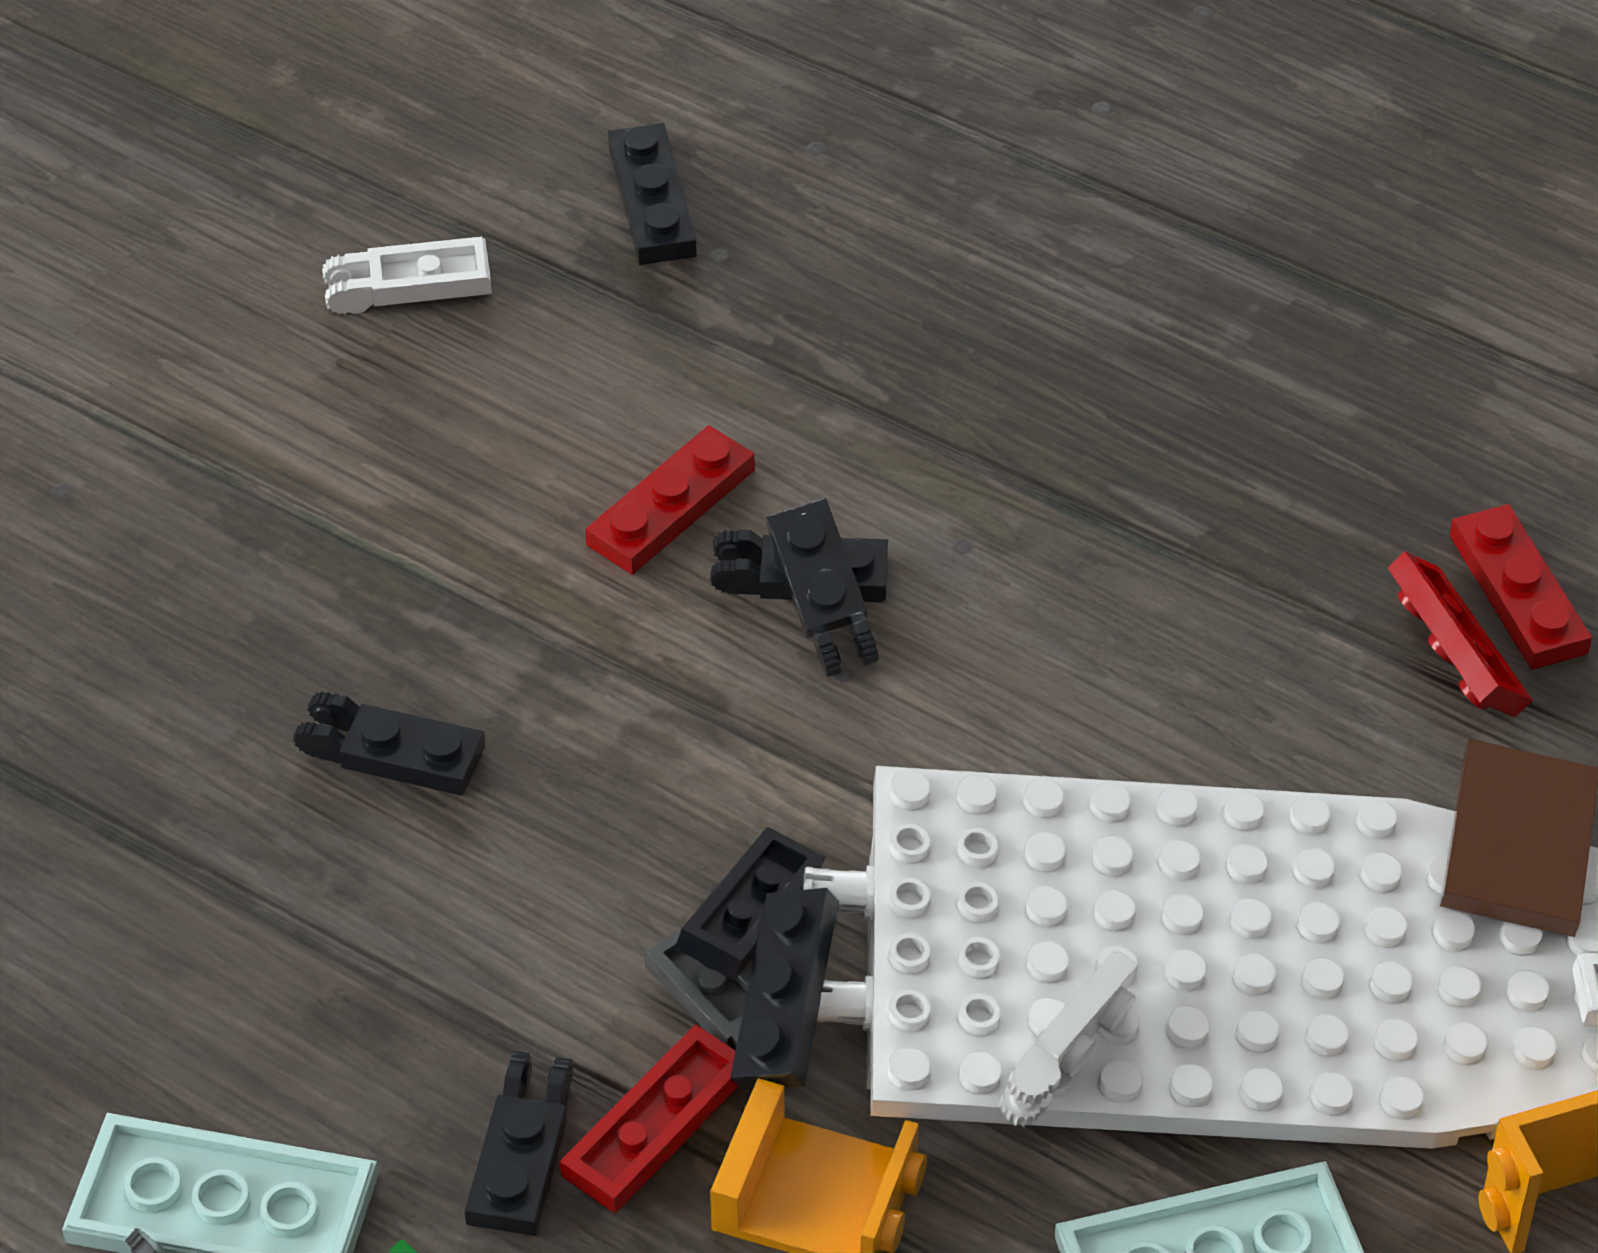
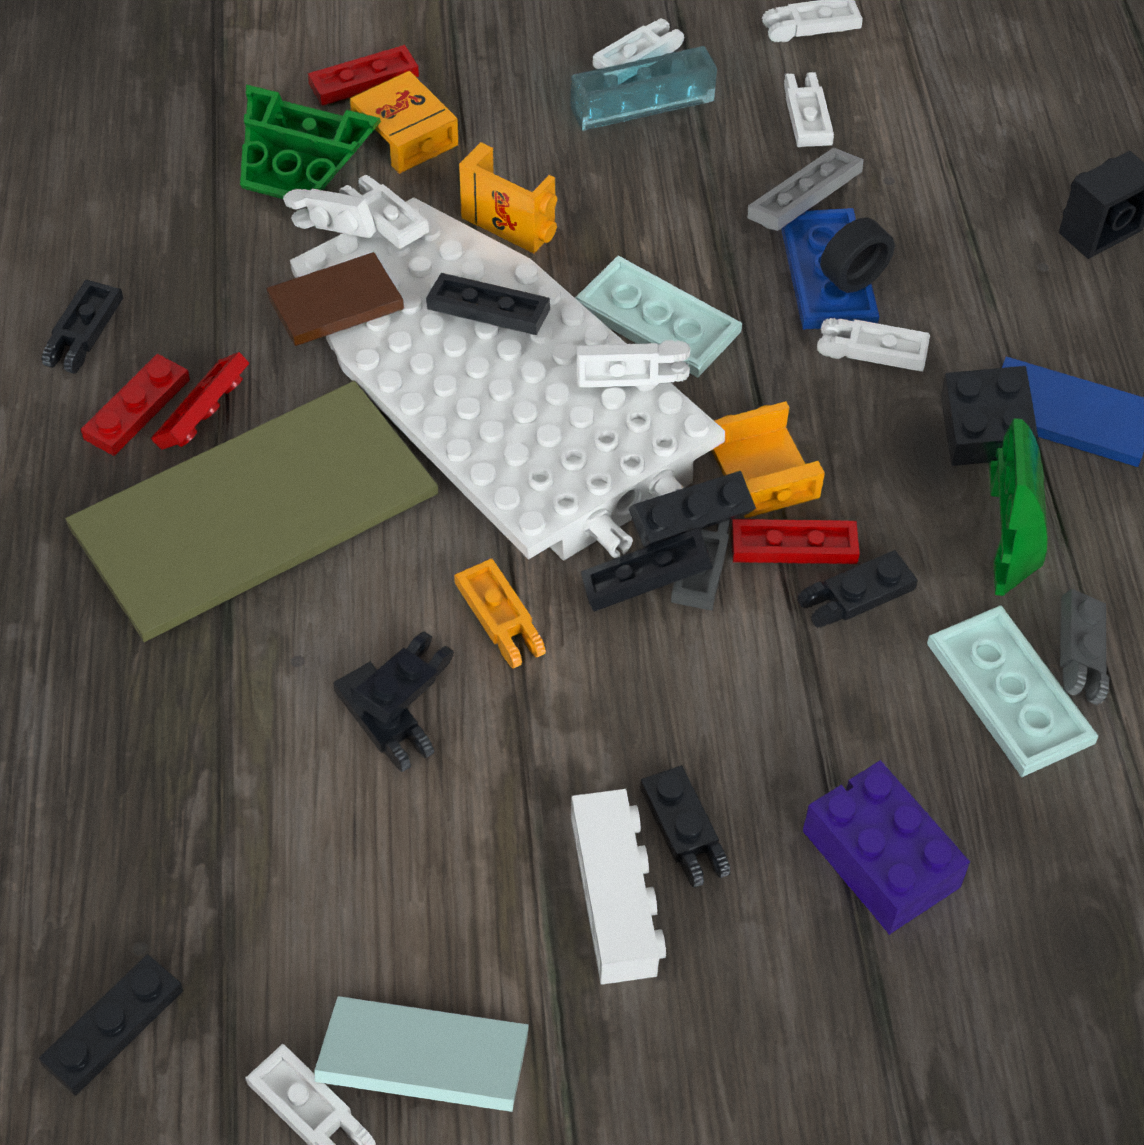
camera: 130 degrees left, 5 degrees up
red plate [585,425,755,575] -> none
none -> olive tile [66,380,438,642]
none -> light aqua tile [315,996,529,1112]
none -> black plate [426,273,550,335]
none -> light orange hinge [454,558,546,668]
none -> white brick [571,789,666,985]
none -> dark purple piece [803,760,970,935]

